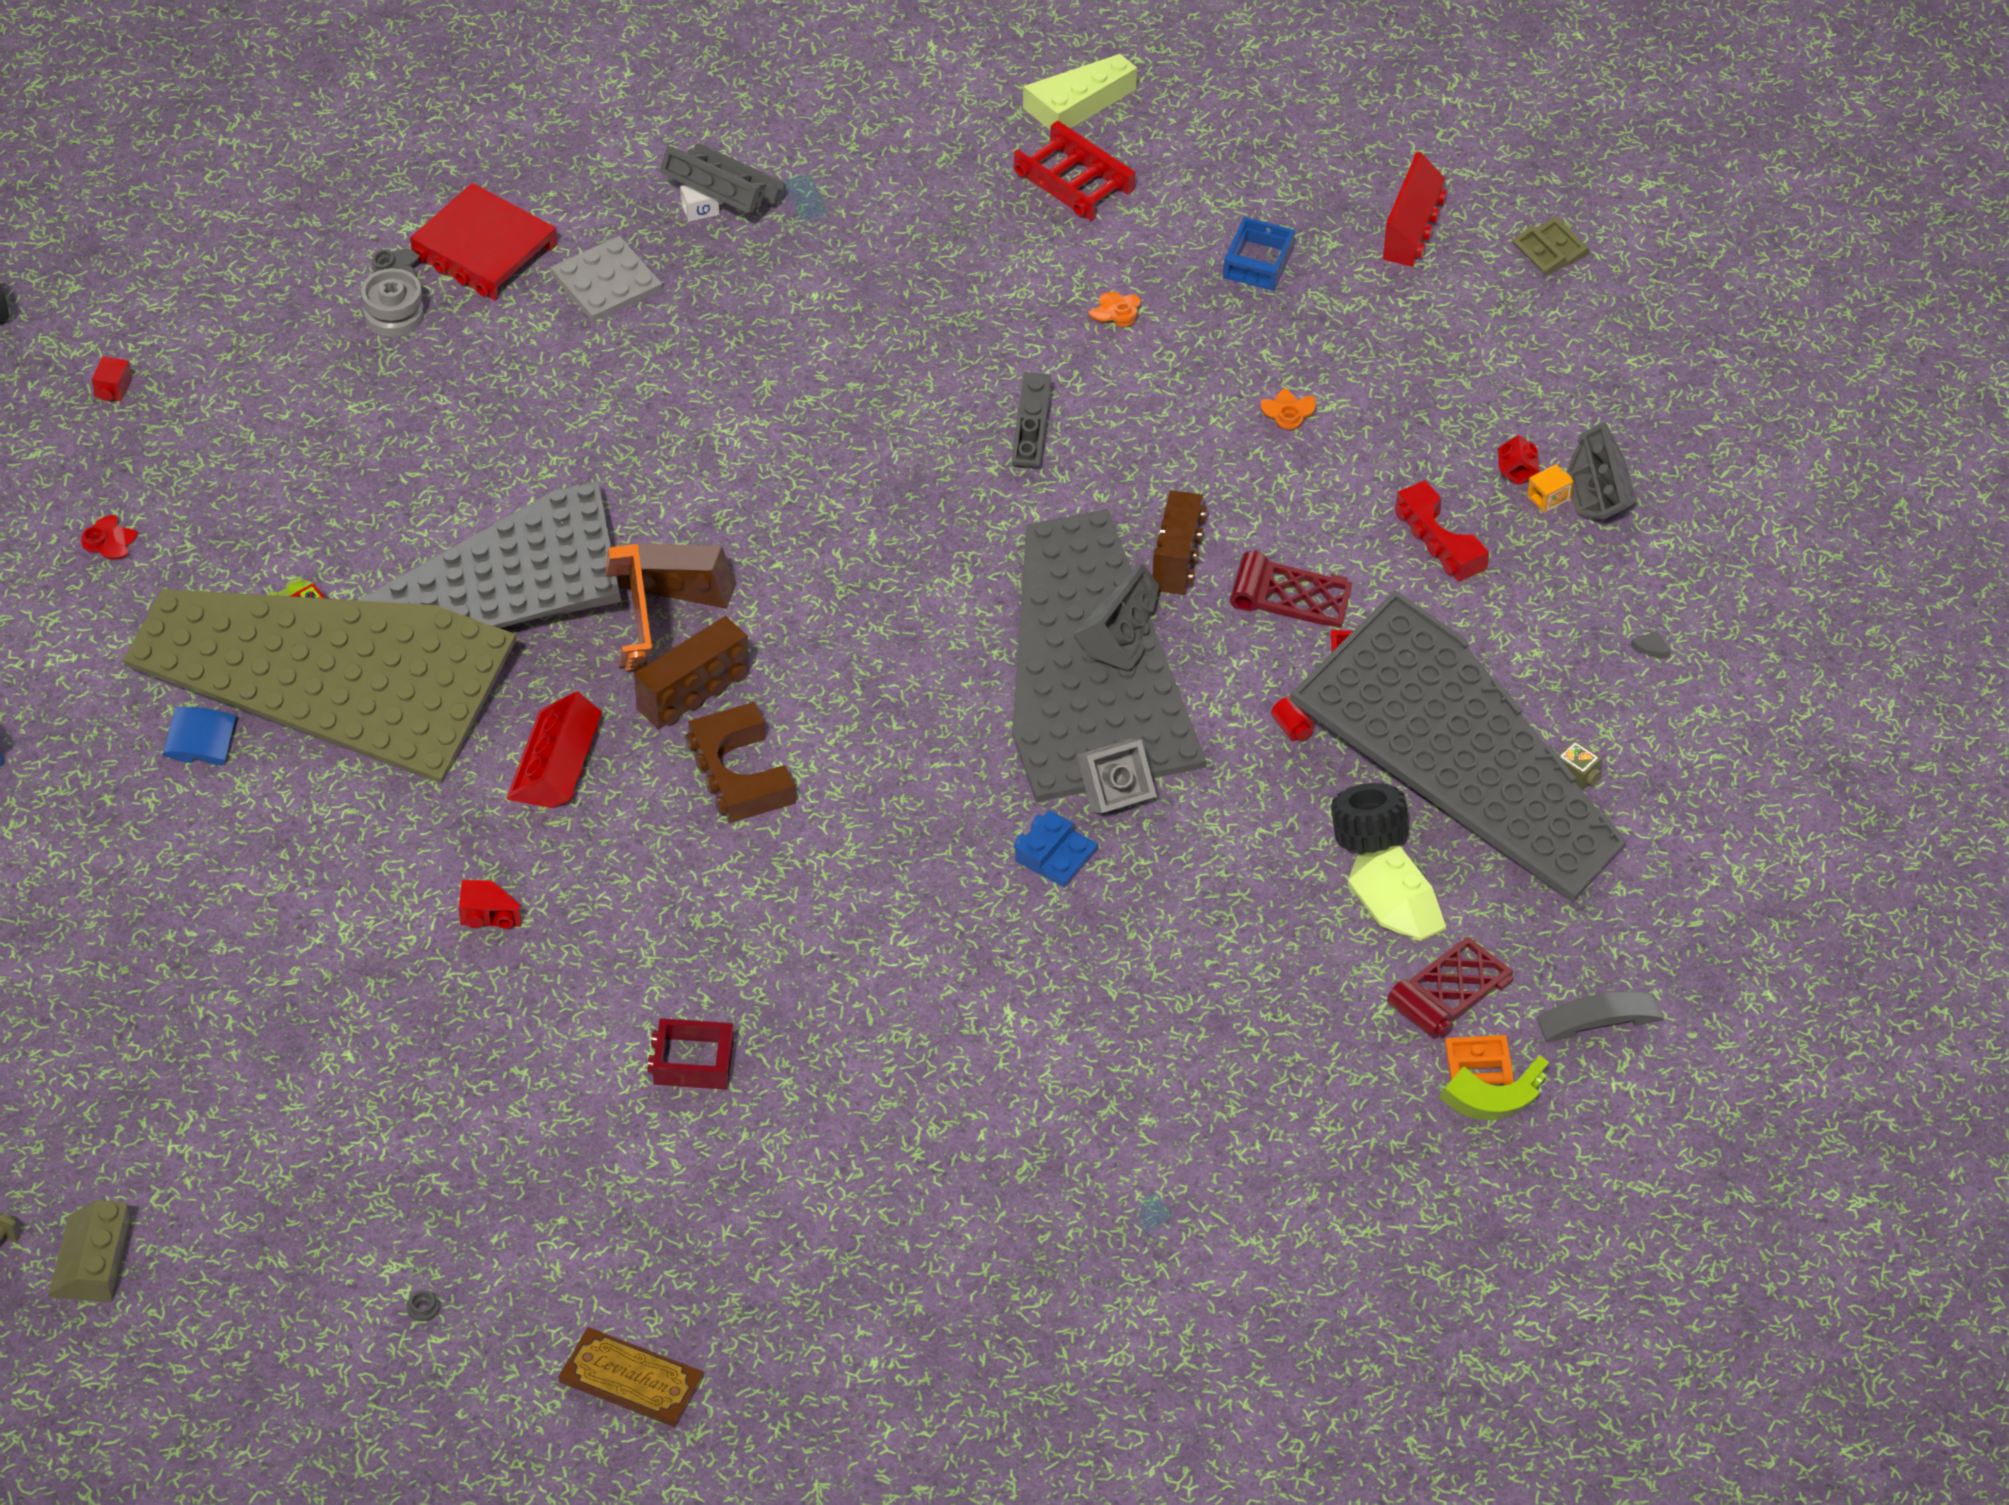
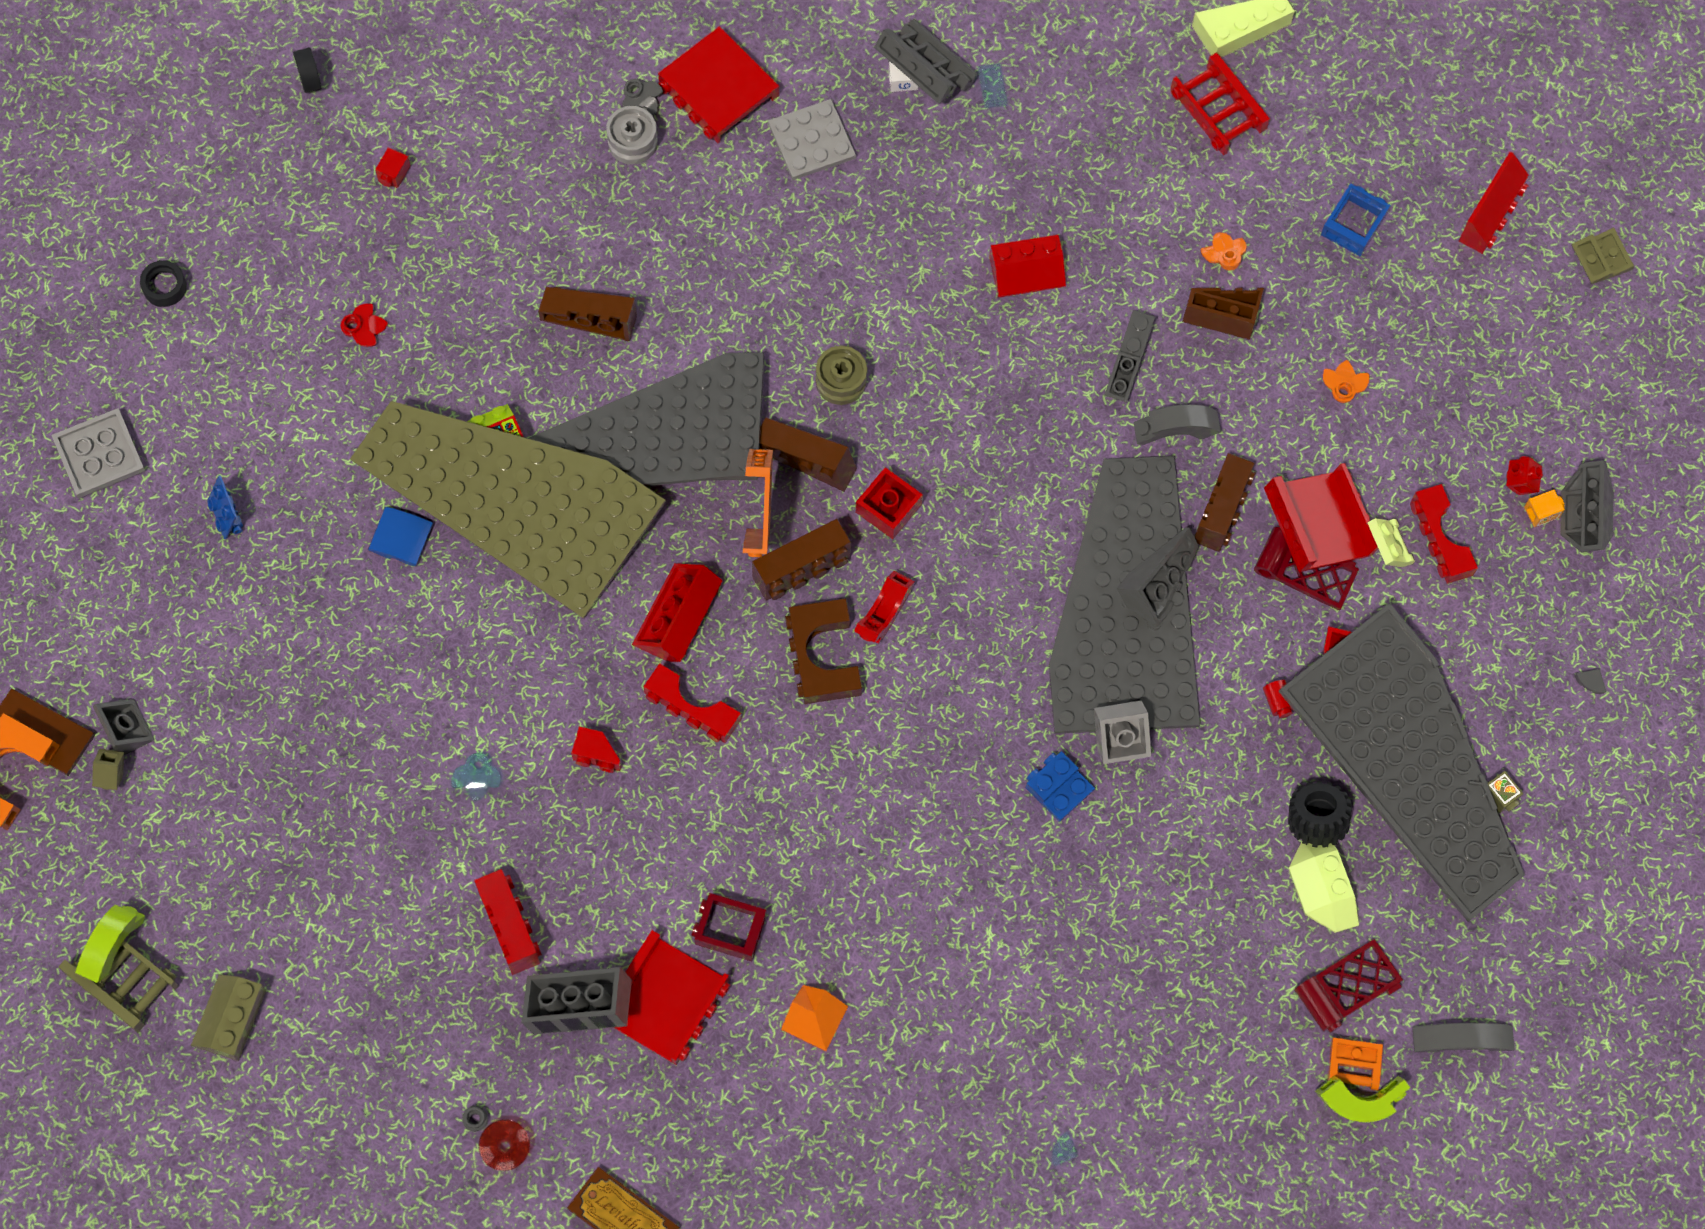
camera: 10 degrees right, 20 degrees up
none -> clear light blue plate [451,753,501,802]
none -> red wedge [474,869,542,975]
none -> clear red dish [479,1120,530,1171]
none -> dark grey brick [522,967,632,1034]
none -> reddish brown wedge [538,287,637,342]
none -> red panel [613,930,731,1066]
none -> red arch [643,663,741,743]
none -> orange slope [781,985,848,1052]
none -> olive wheel [815,345,867,405]
none -> red arch [854,571,915,644]
none -> red brick [855,467,923,539]
none -> red slope [989,235,1066,298]
none -> dark grey arch [1134,405,1221,445]
none -> reddish brown wedge [1182,288,1264,340]
none -> panel [1264,463,1379,572]
none -> yellowish green plate [1368,518,1415,567]

